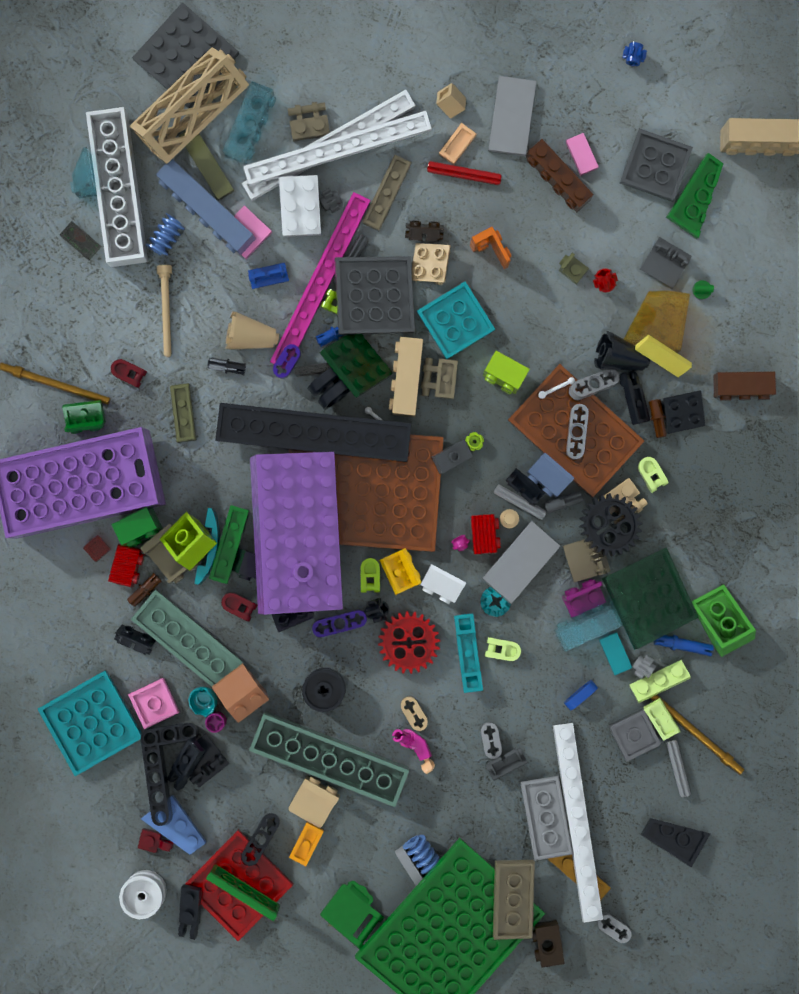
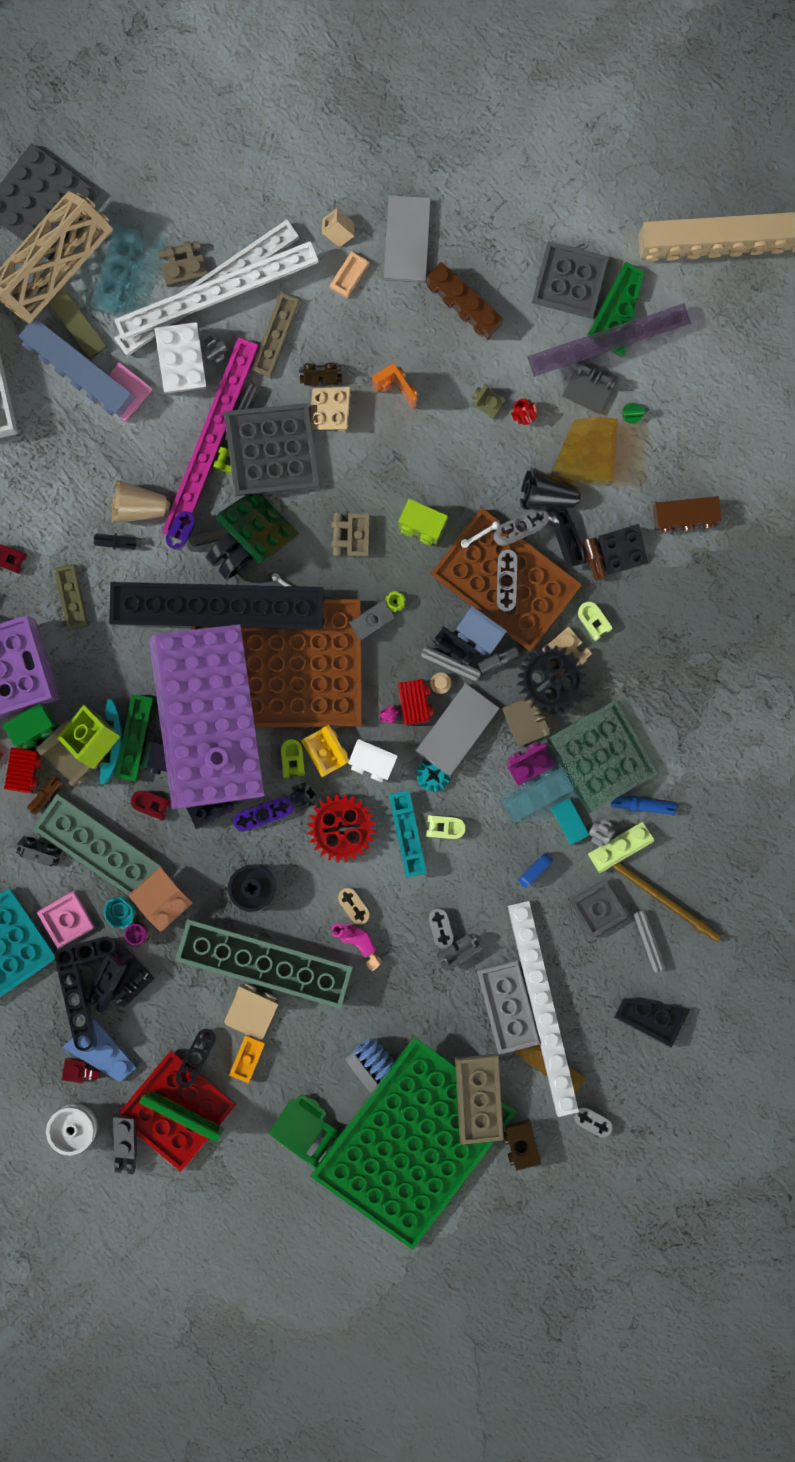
camera: 10 degrees left, 0 degrees up
medium blue piece [145,213,185,256] -> none
tan piece [157,265,172,357] -> none
blue hinge [248,263,289,289] -> none
blue axle [316,327,343,347] -> none
tan brick [389,337,423,417] -> none
teal plate [417,281,495,360] -> none
red axle [427,161,502,185] -> none
bright pink tile [566,133,598,176] -> none
blue gear [622,42,647,66] -> none
light yellow tile [635,335,692,378] -> none
yellowish green plate [643,698,680,741] -> none
bright green slope [691,584,756,657] -> none
none -> clear purple plate [527,303,691,377]

